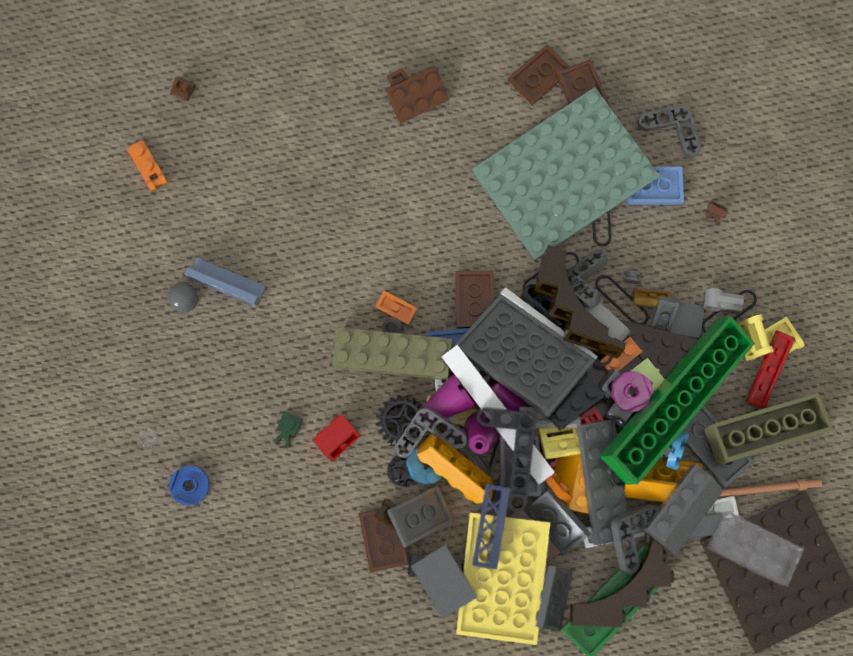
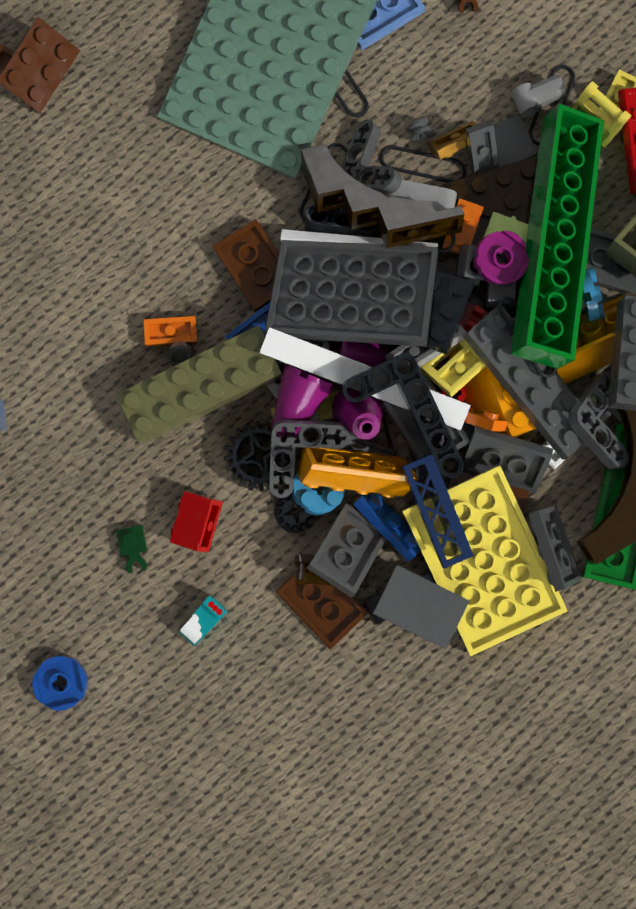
camera: 30 degrees left, 5 degrees up
none -> teal leg [178,595,229,647]
none -> blue plate [353,492,420,562]

